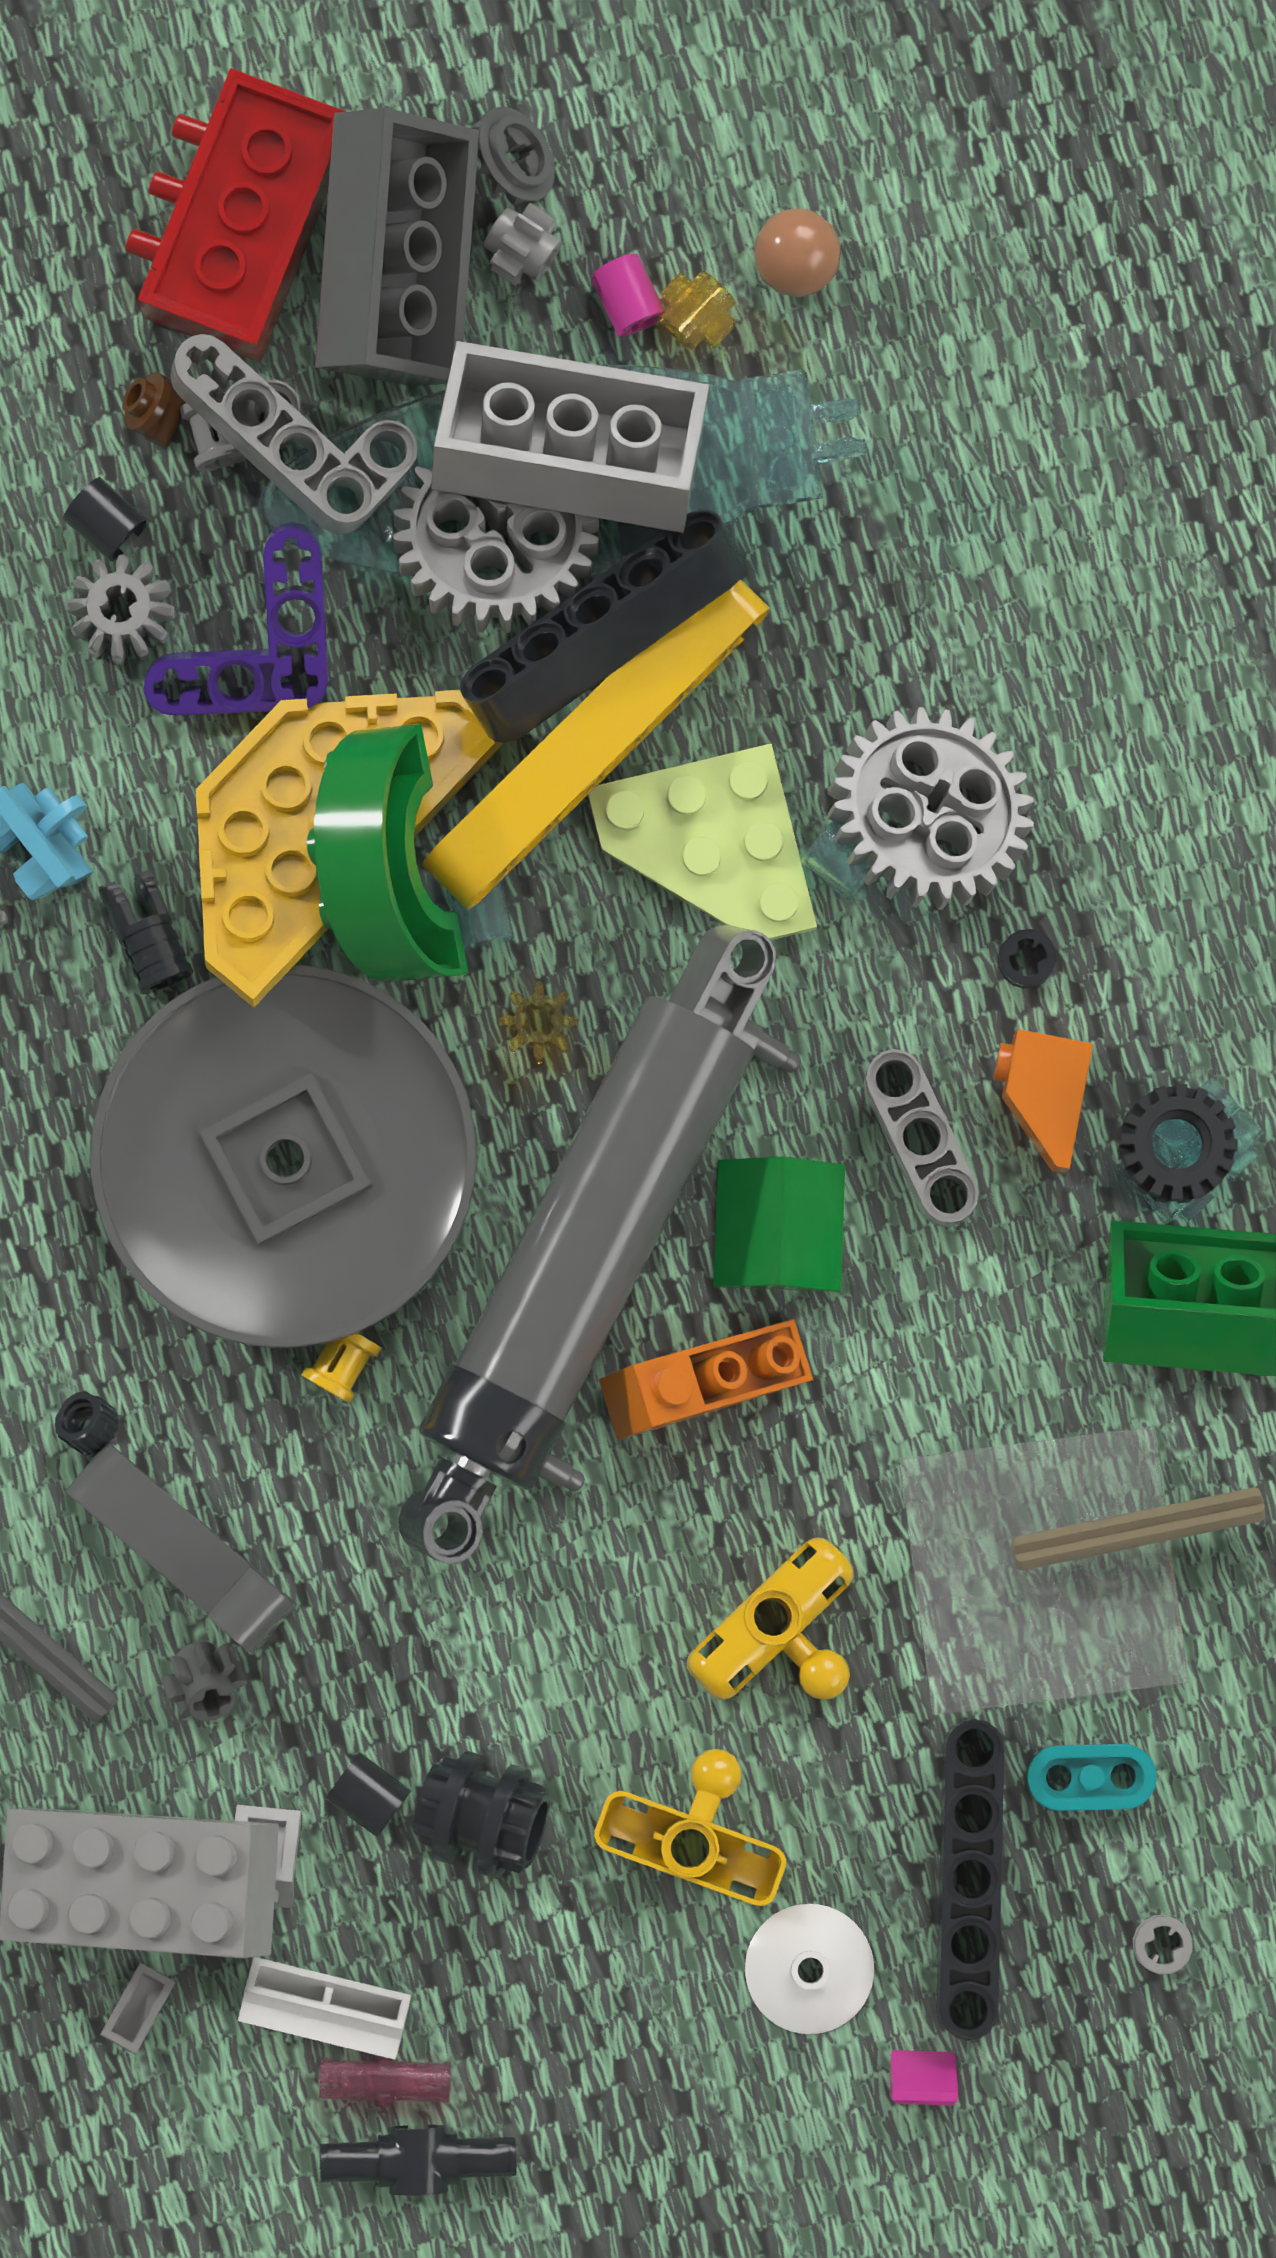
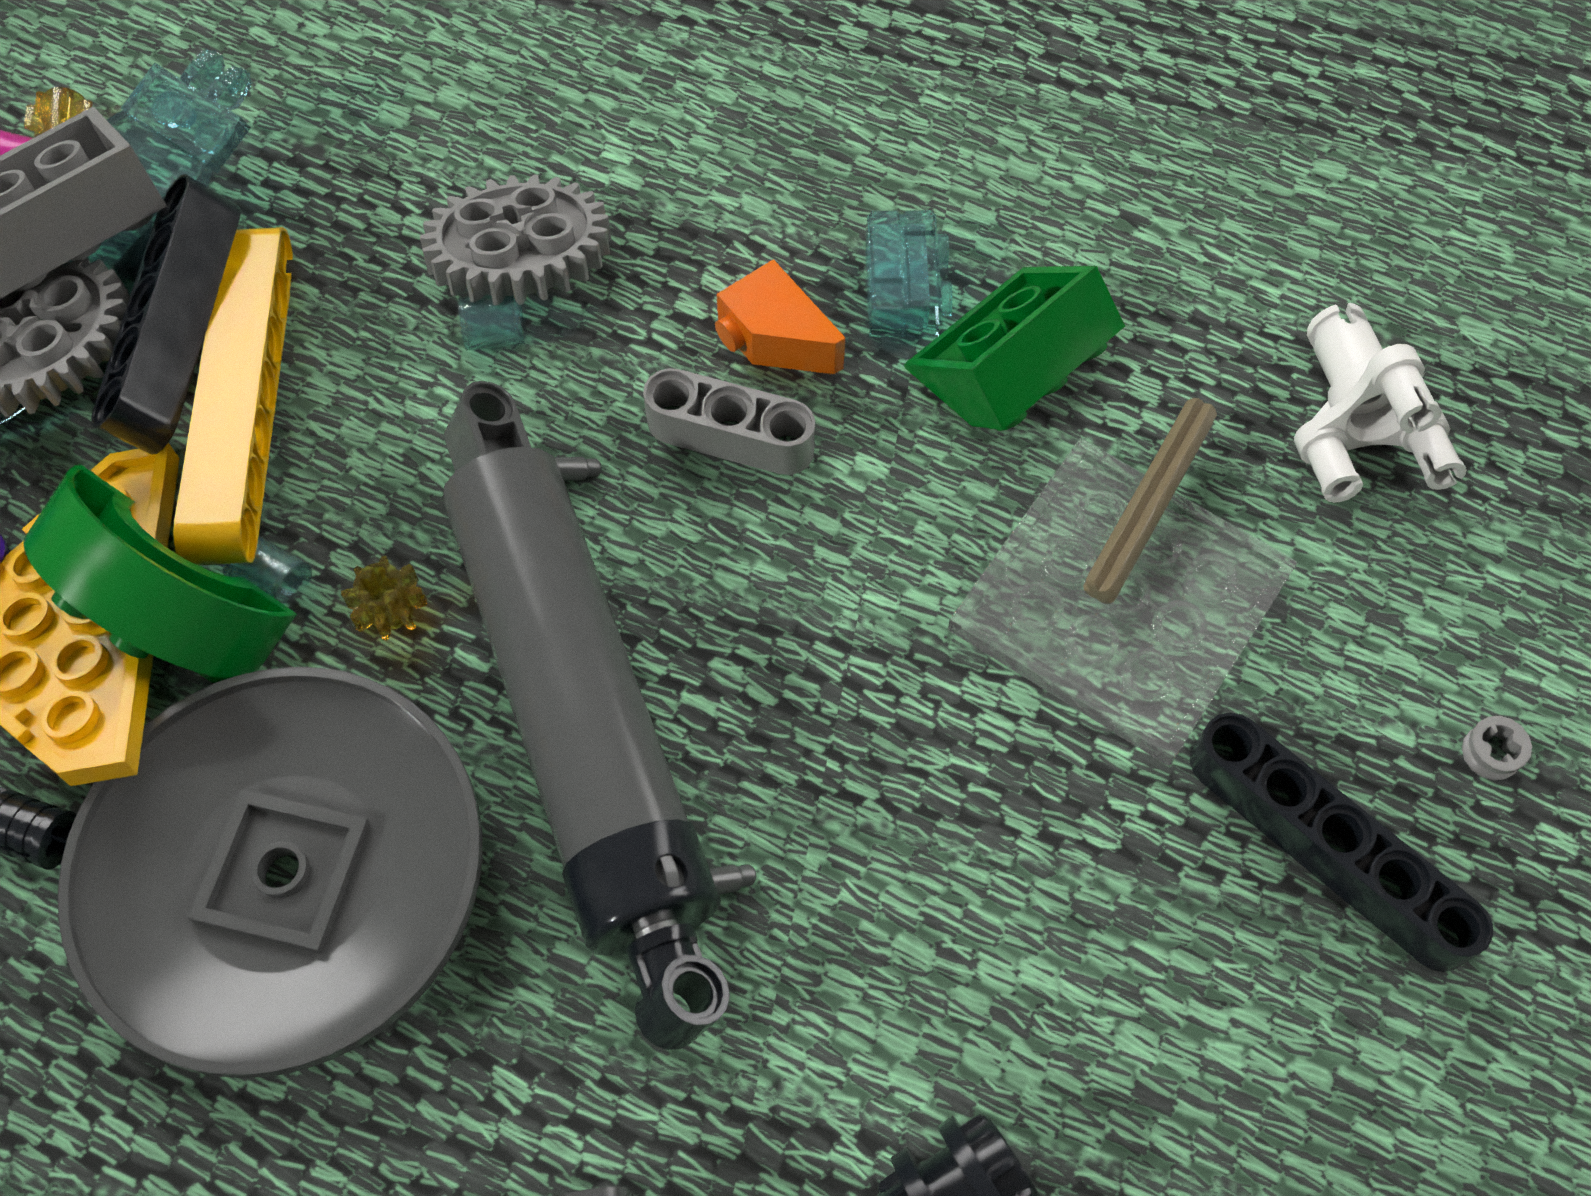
camera: 45 degrees left, 20 degrees down
yellow bush [301,1333,382,1404] -> none
yellowish green plate [588,744,817,940] -> none
yellow piece [594,1749,786,1906] -> none
orange slope [598,1319,813,1440] -> none
yellow piece [687,1537,853,1700] -> none
green slope [713,1156,845,1292] -> none
white dish [745,1904,874,2034] -> none
nougat piece [754,208,841,297] -> none
dark pink slope [889,2050,958,2106] -> none
black bush [998,929,1056,989] -> none
teal plate [1026,1744,1157,1811] -> none
black tyre [1117,1084,1238,1204] -> none

